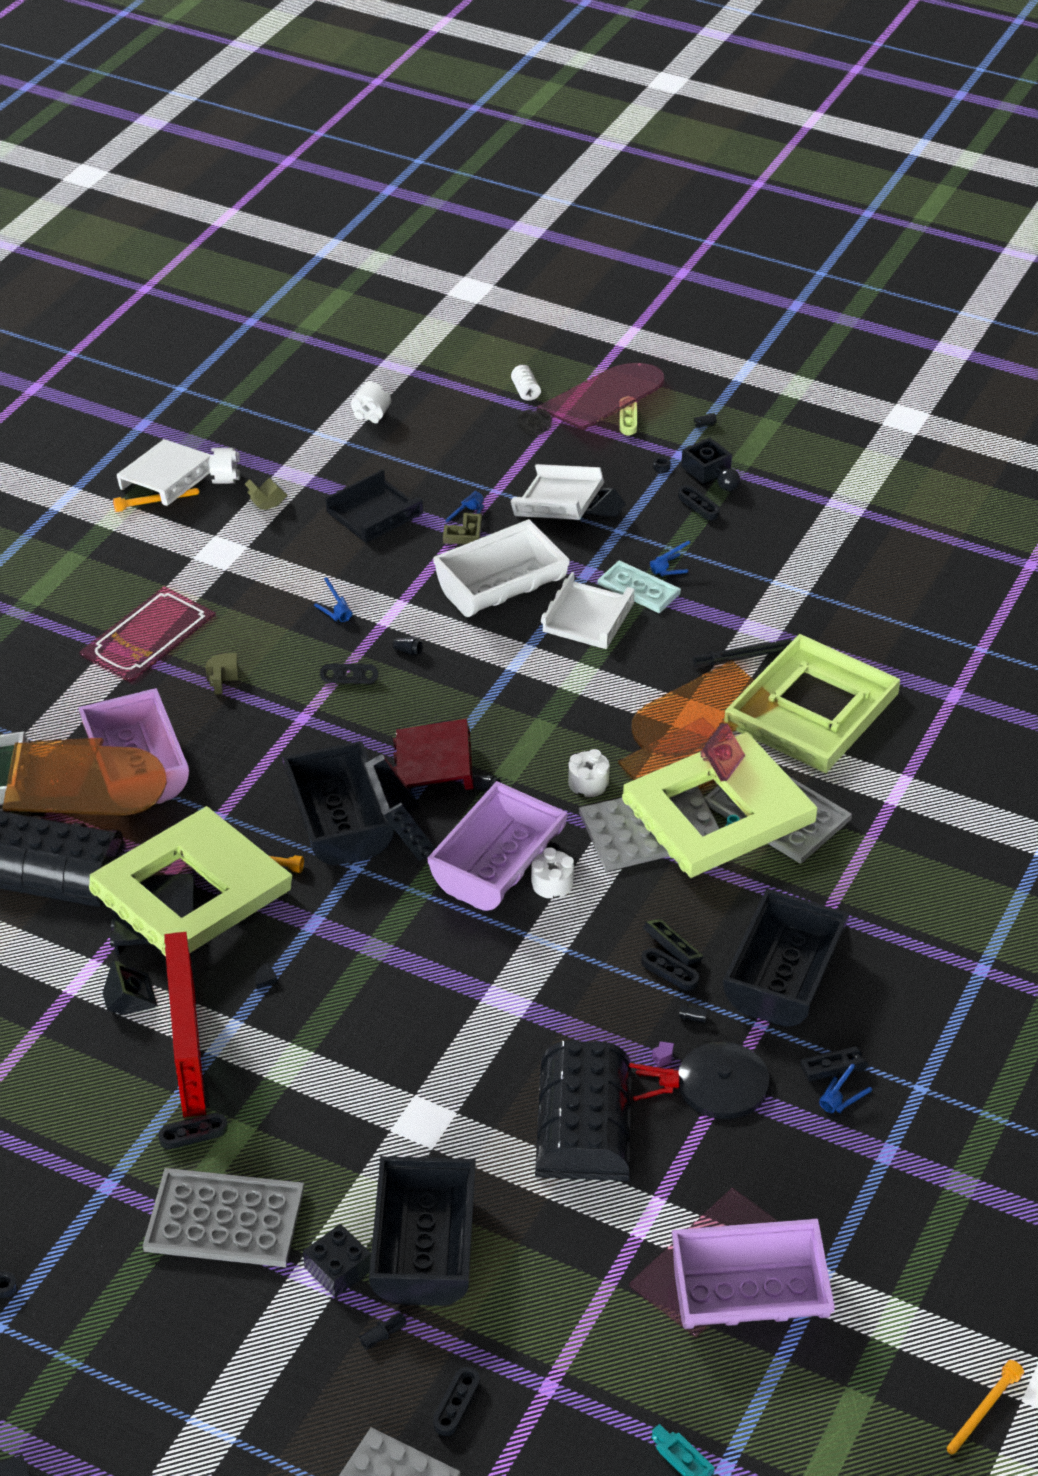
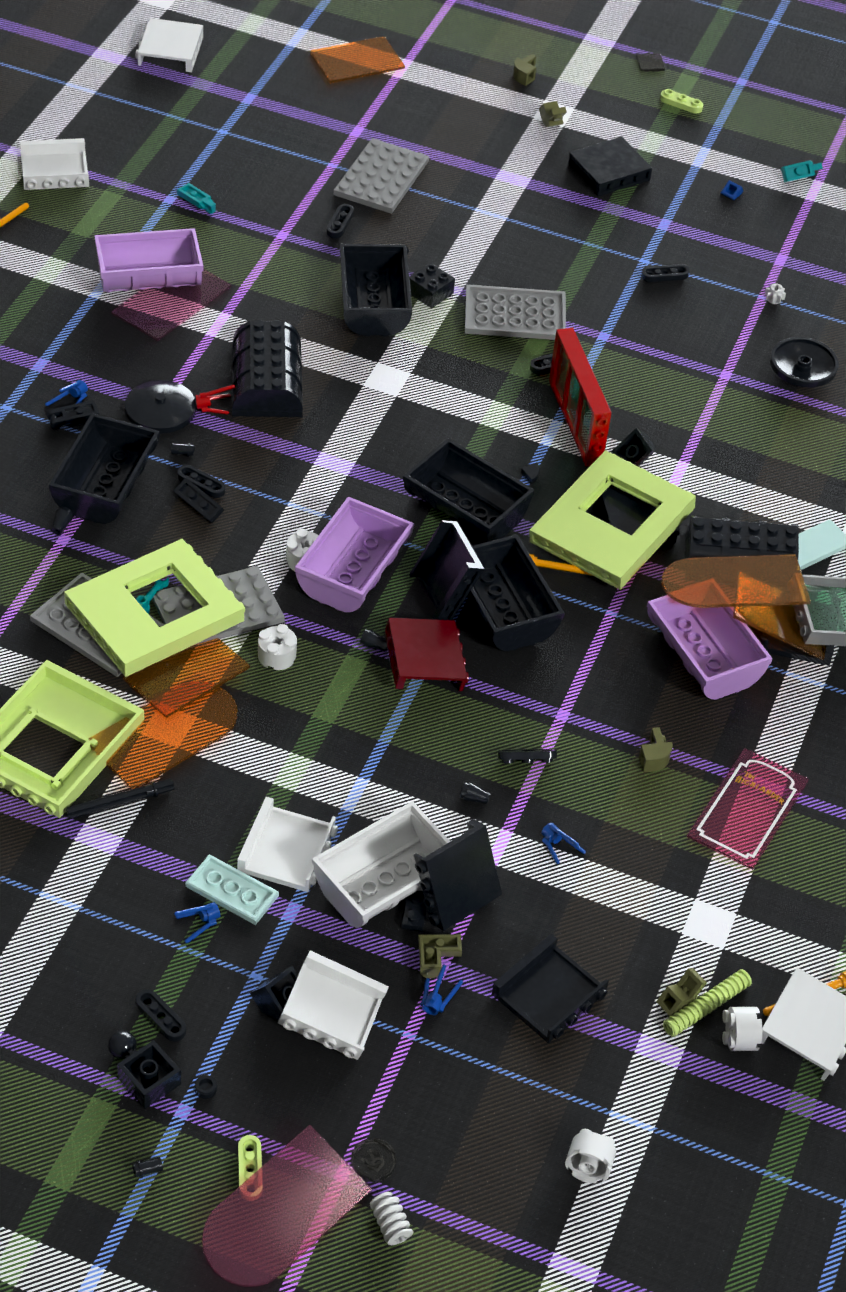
camera: 170 degrees right, 5 degrees up
medium lavender piece [652,1041,674,1068] -> none
clear pink tile [701,723,745,782] -> none
none -> black container [403,438,534,542]
none -> black panel [414,819,502,931]
none -> yellowish green piece [663,969,752,1037]

